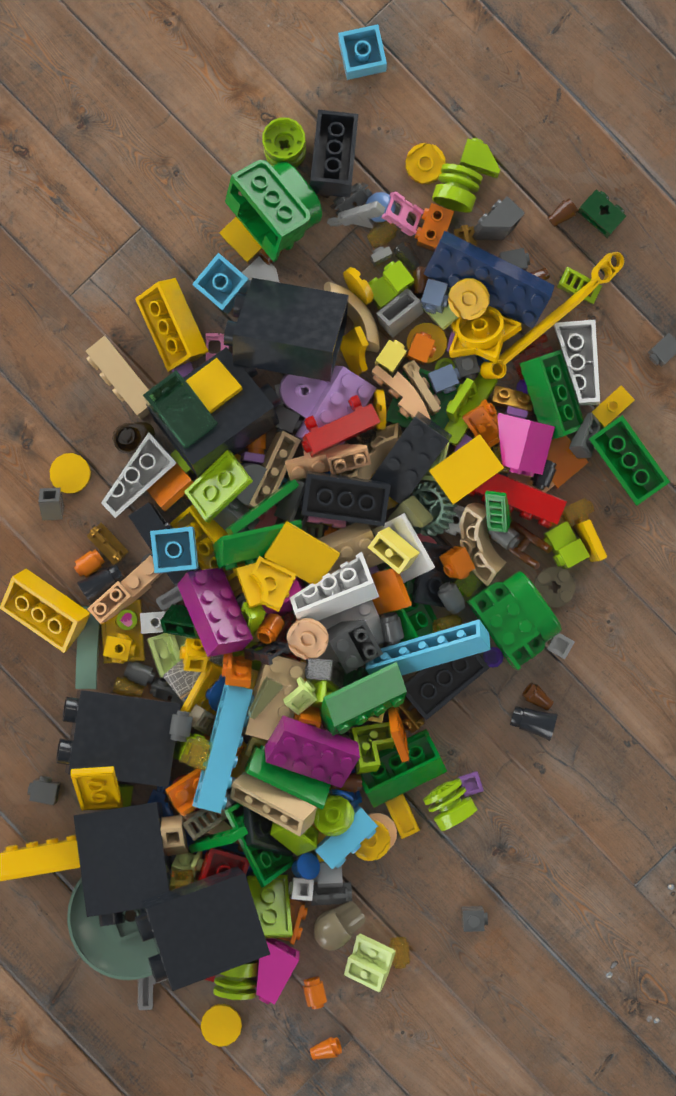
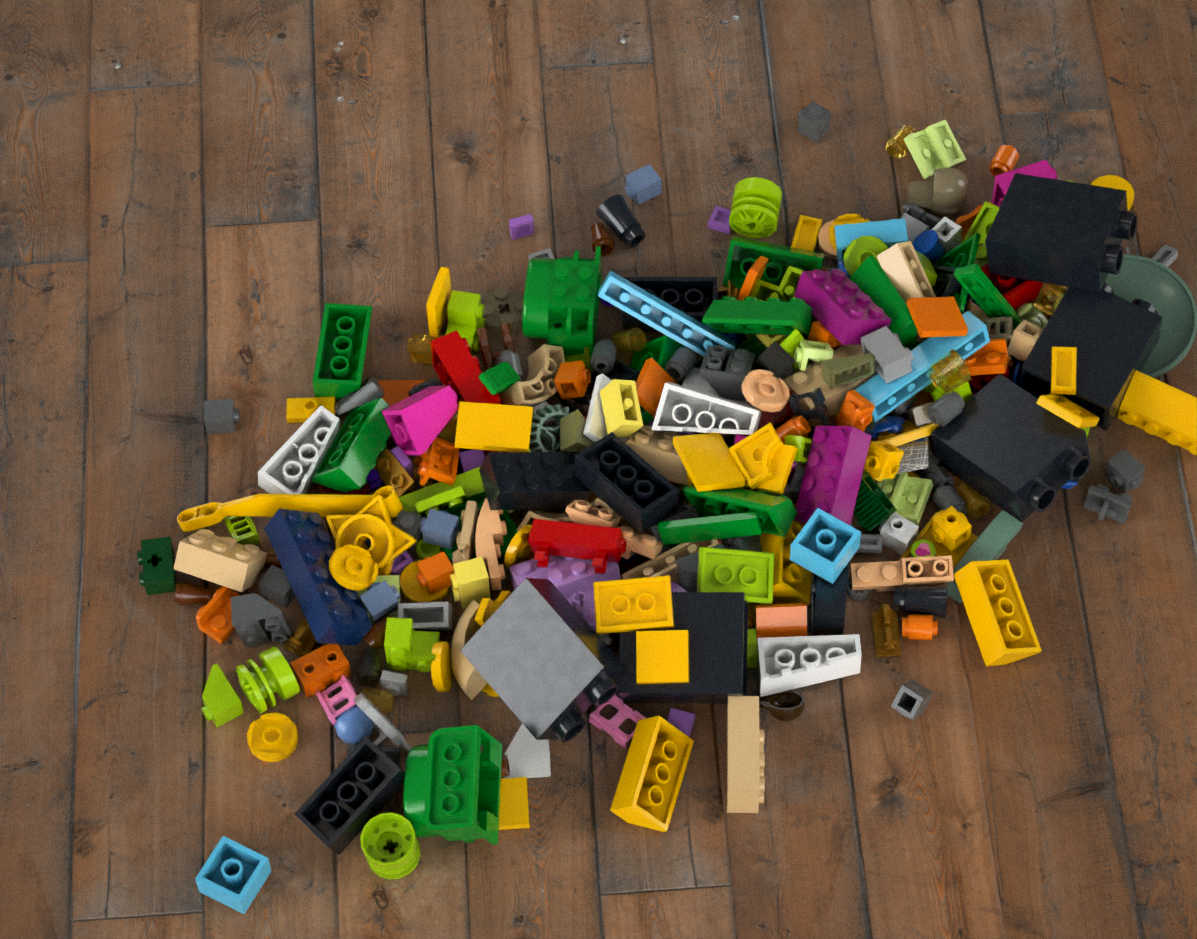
camera: 135 degrees left, 30 degrees down
yellow tile [49,453,91,494] -> none
clear green slope [143,370,218,449] -> none
medium azure brick [192,253,251,314] -> none
orange cone [310,1037,342,1060] -> none
none -> tan brick [174,529,267,592]
none -> orange bracket [196,586,240,644]
none -> medium lavender tile [509,214,534,240]
none -> yellow tile [593,575,674,634]
none -> sand blue brick [624,164,662,205]
none -> light grey piece [861,326,913,384]
none -> orange tile [906,296,968,338]
none -> yellow tile [1051,347,1077,395]
none -> dark grey hips [1083,484,1133,524]

